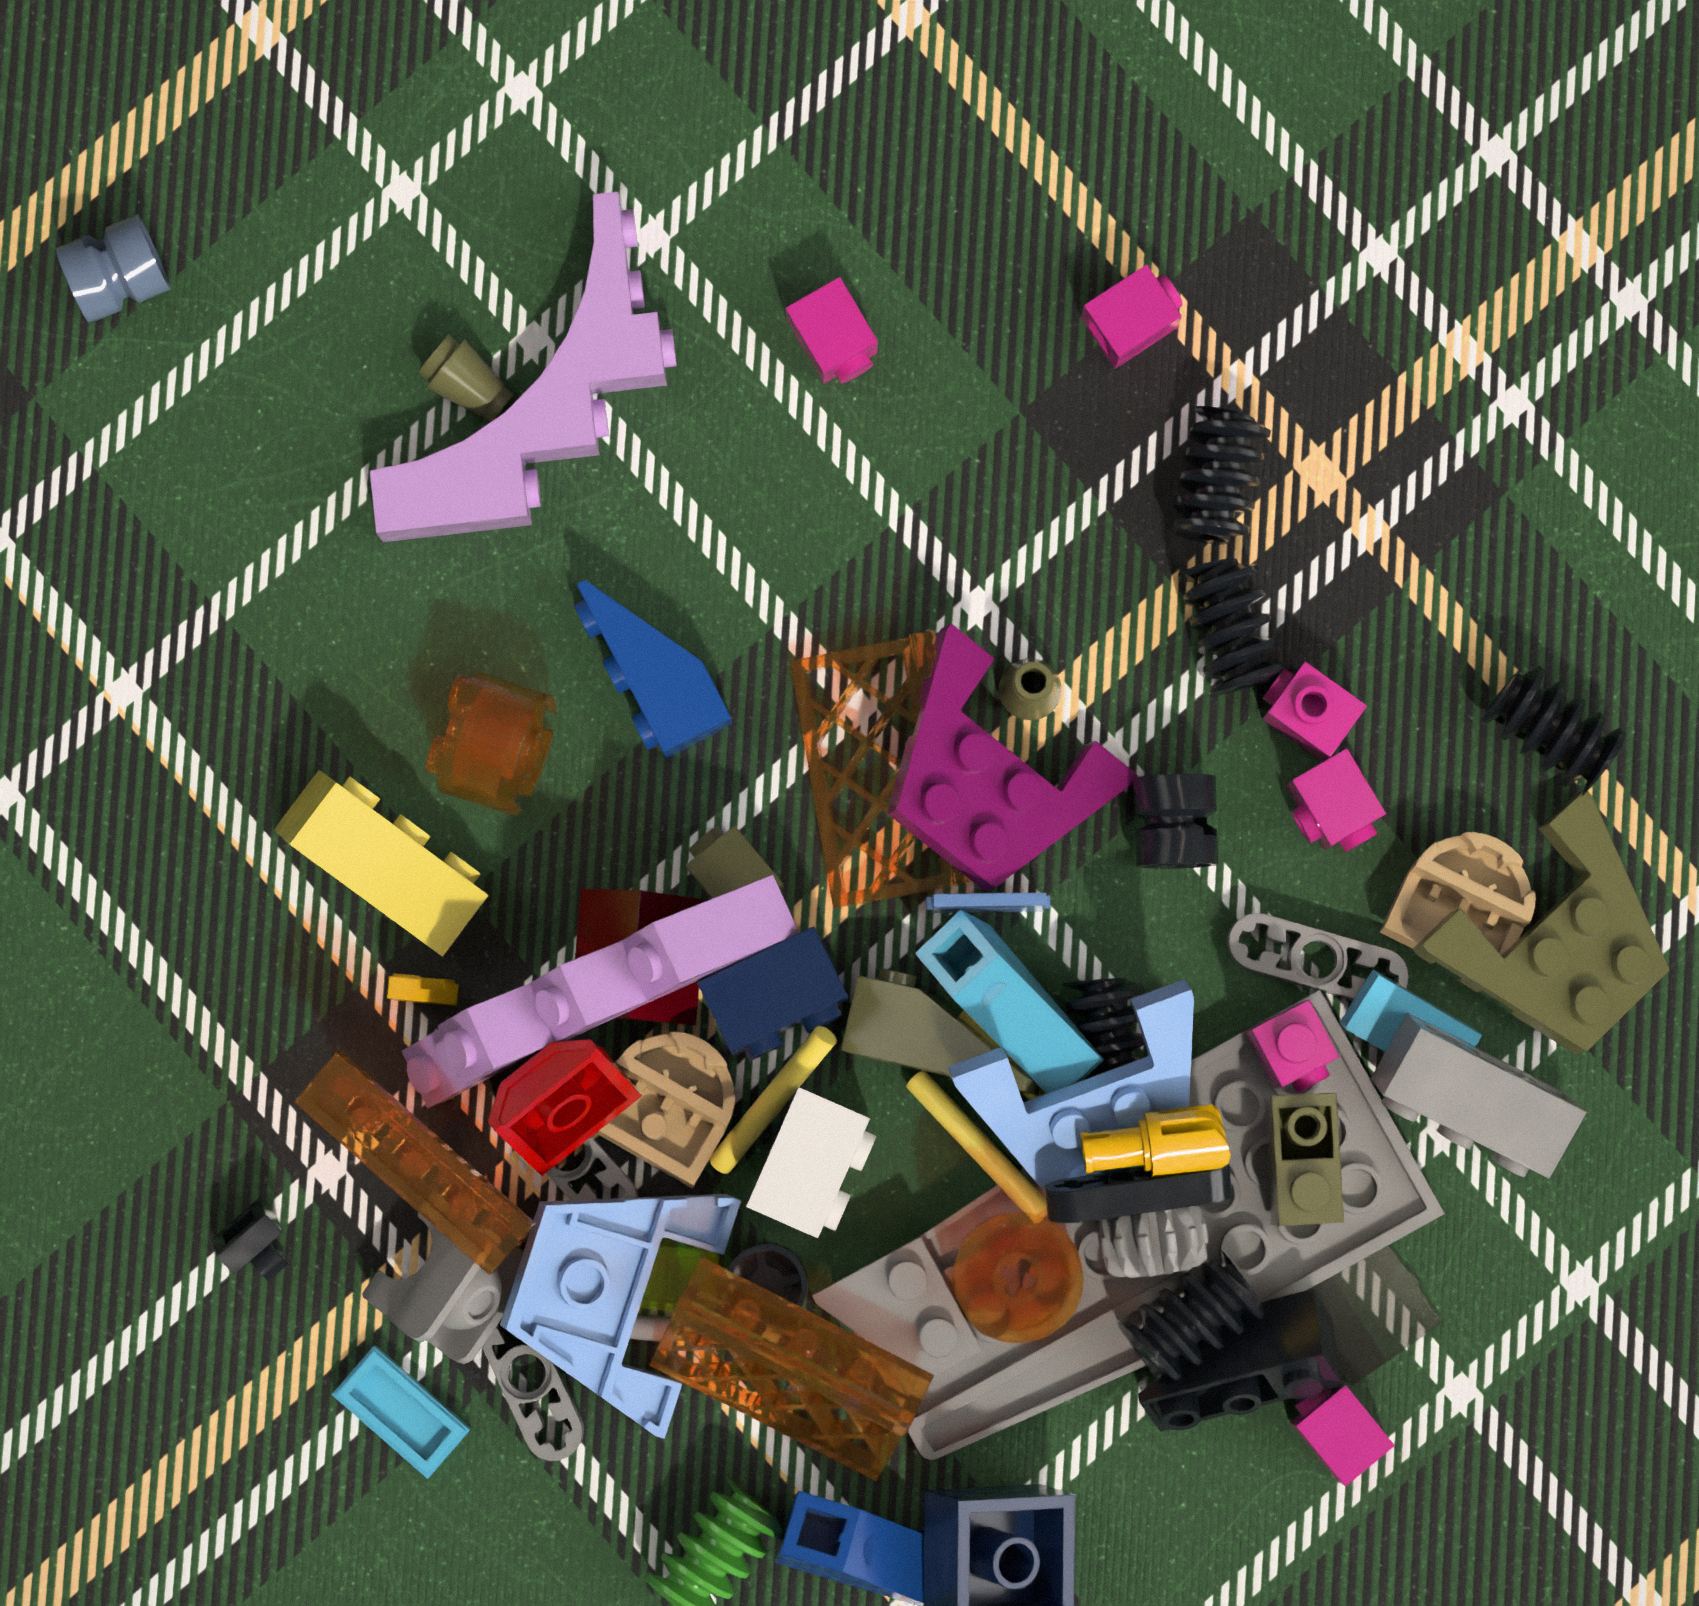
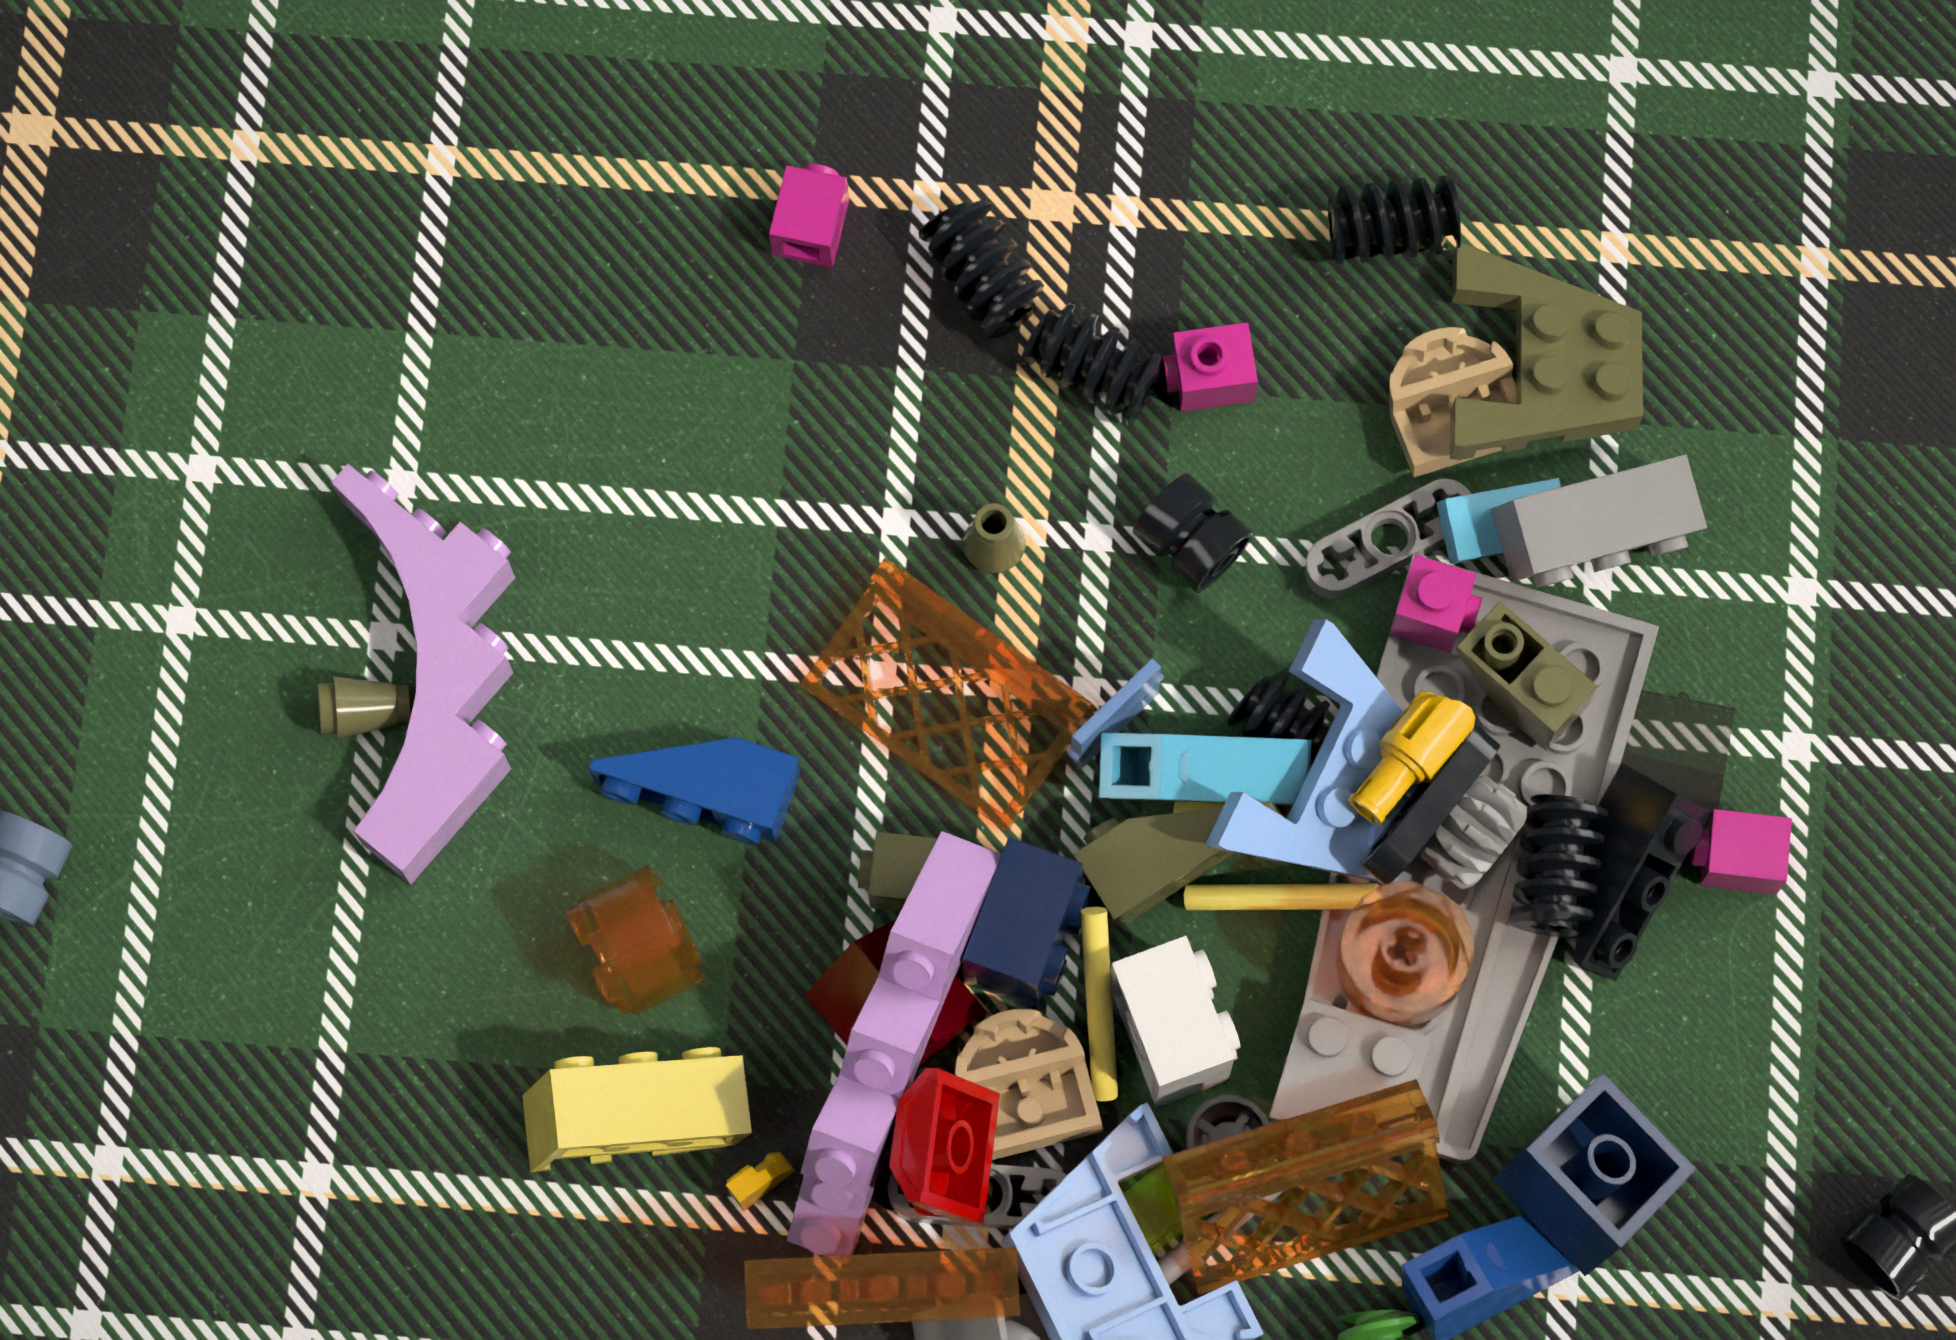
camera: 40 degrees left, 10 degrees down
dark pink brick [785,277,878,384] -> none
magenta wing [887,624,1138,891] -> none
dark pink brick [1286,748,1386,853] -> none

